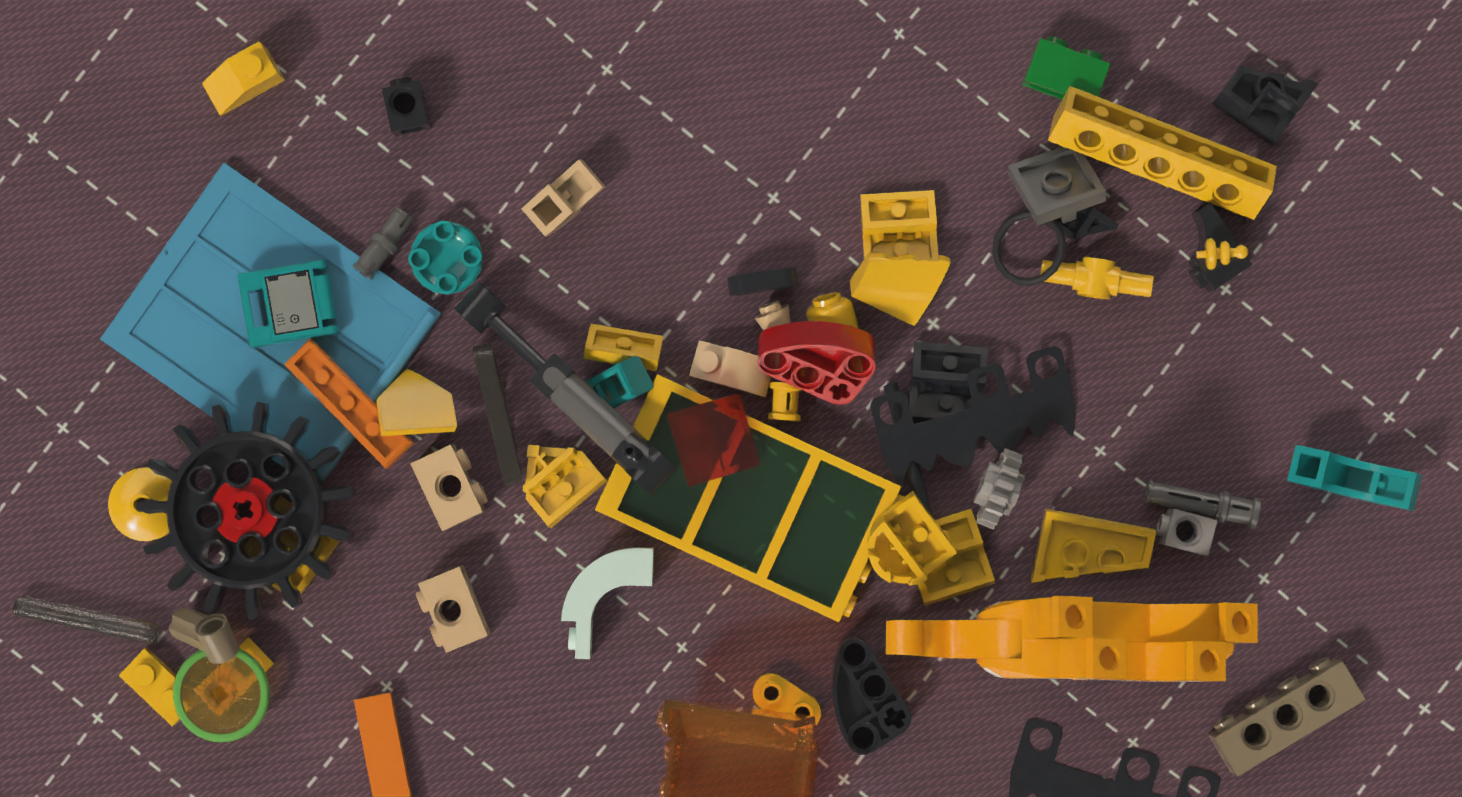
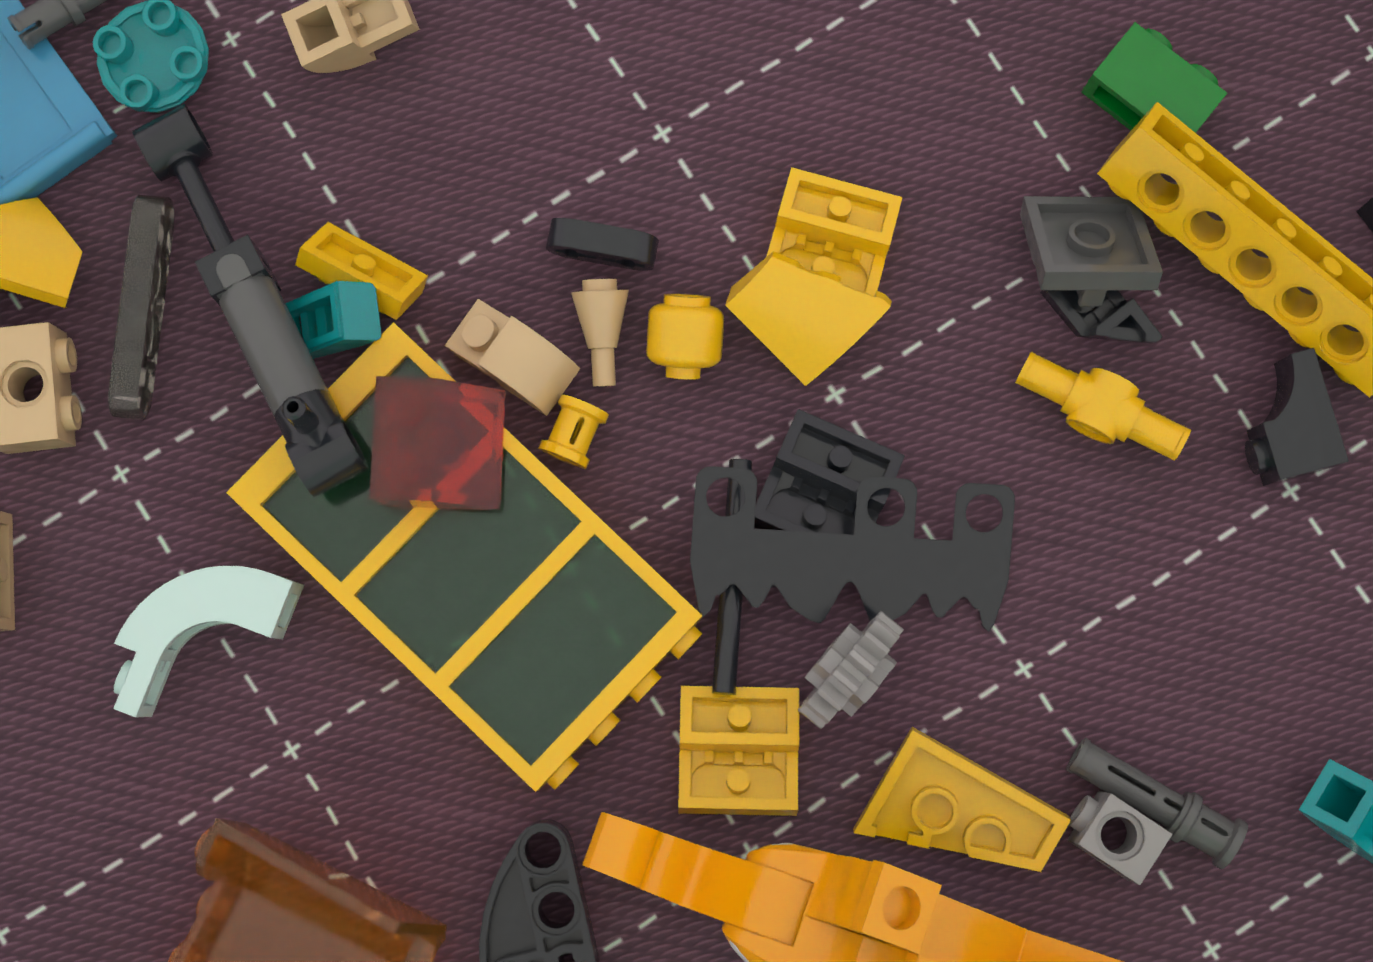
camera: 20 degrees right, 5 degrees down
yellow slope [523,445,607,528] -> none
yellow plate [753,673,821,732] -> none
red beam [758,321,876,405] -> none
yellow slope [868,491,957,586] -> none
black piece [992,210,1066,286] -> none
yellow hair [1196,238,1248,270] -> none

